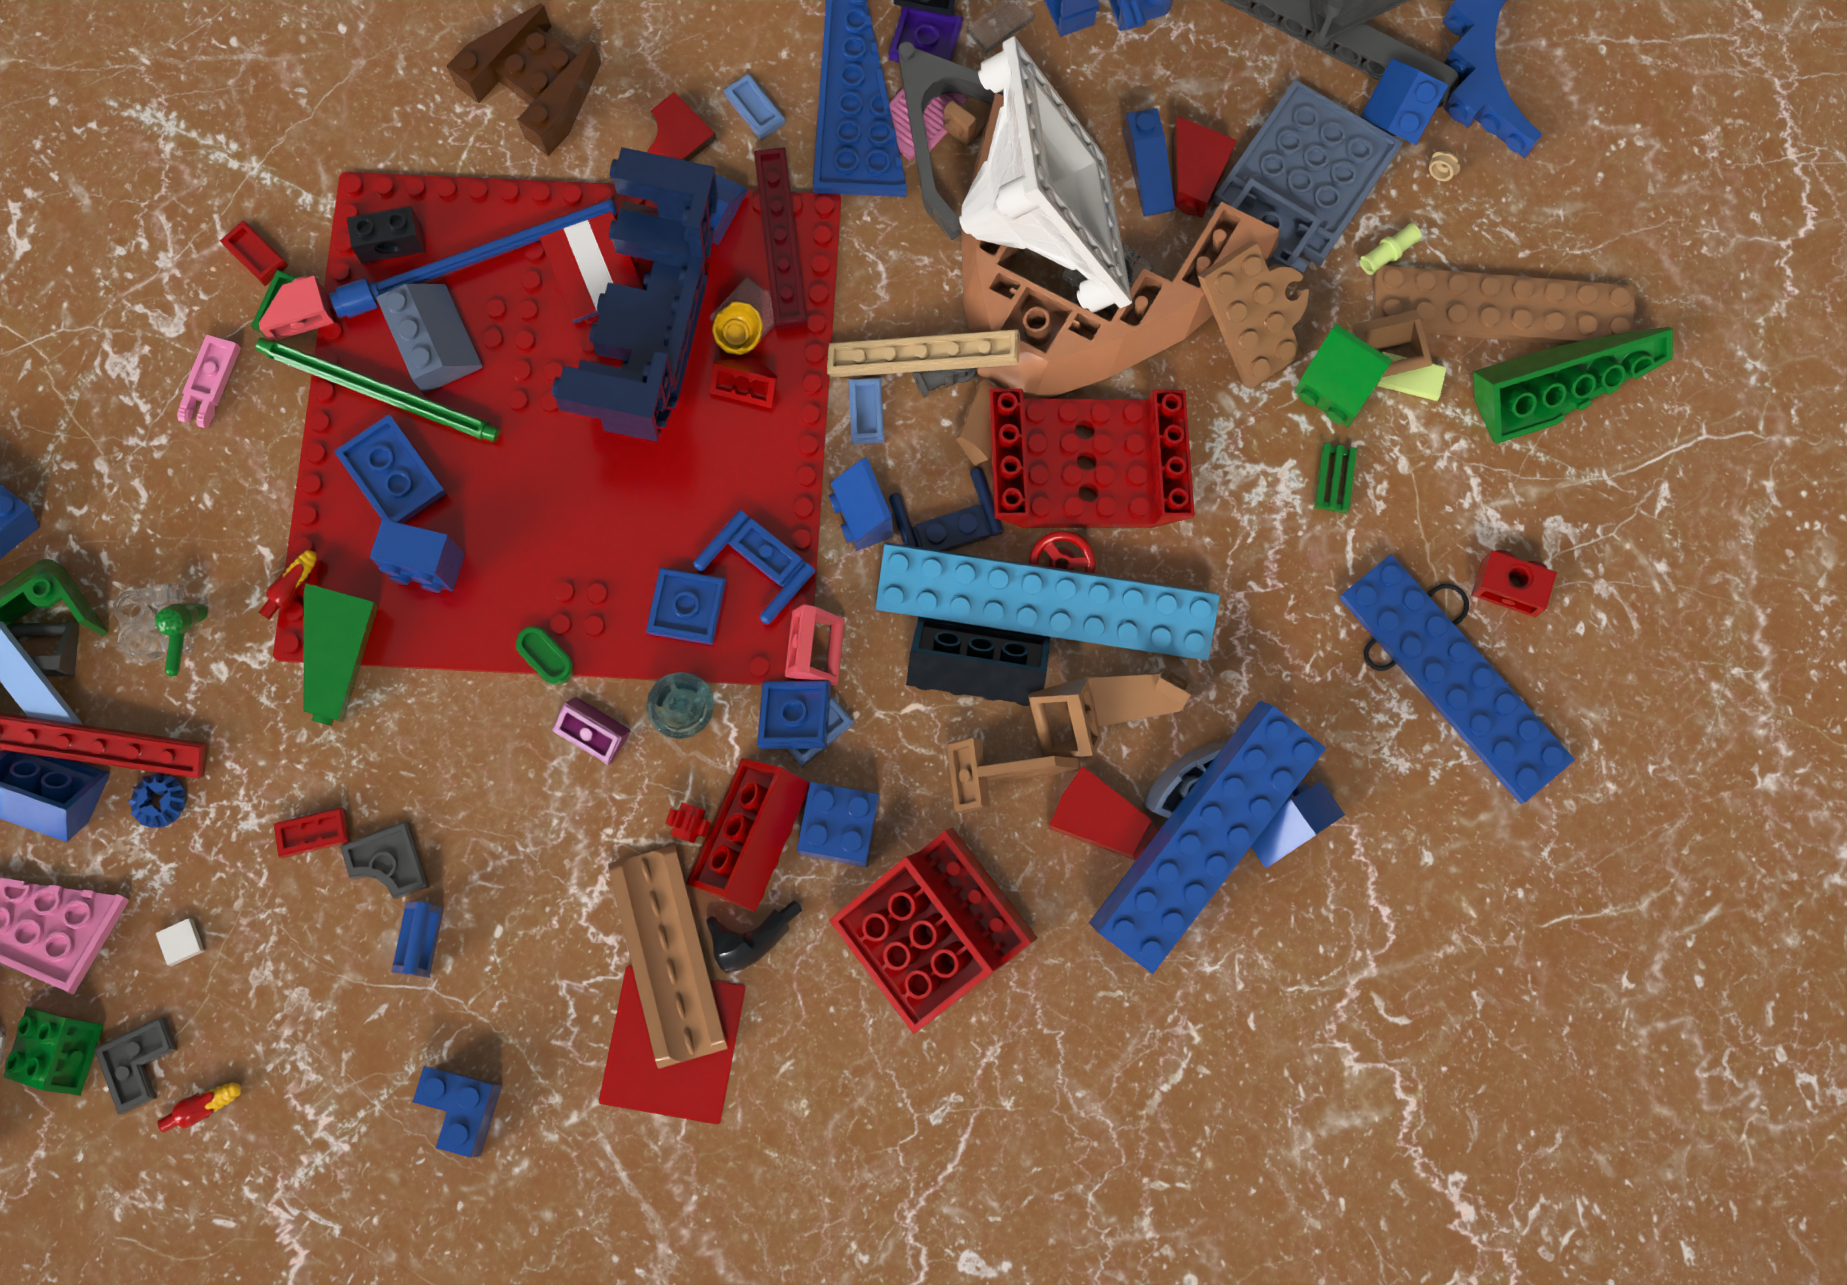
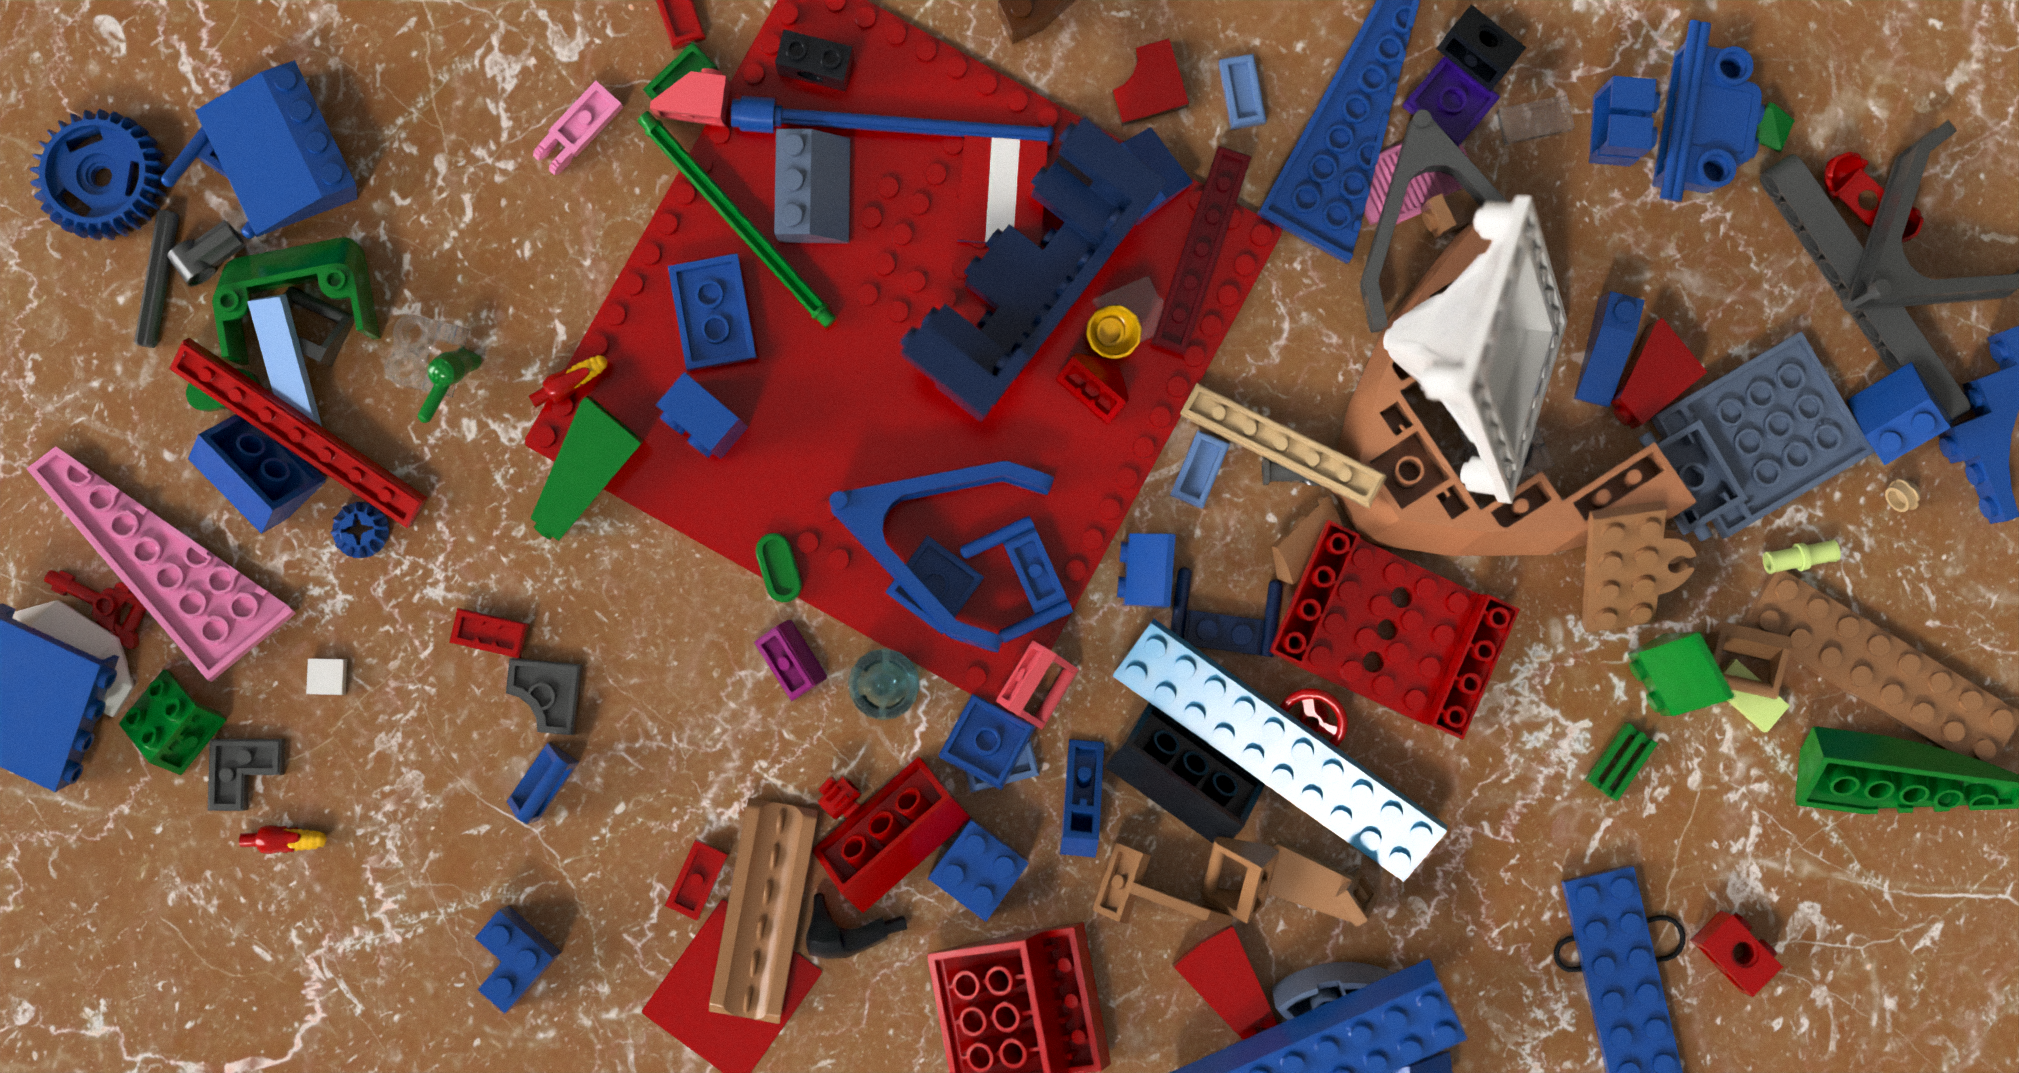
camera: 20 degrees right, 10 degrees up
none -> red plate [664,839,729,921]
none -> blue piece [829,461,1054,653]
none -> blue slope [1060,739,1104,858]

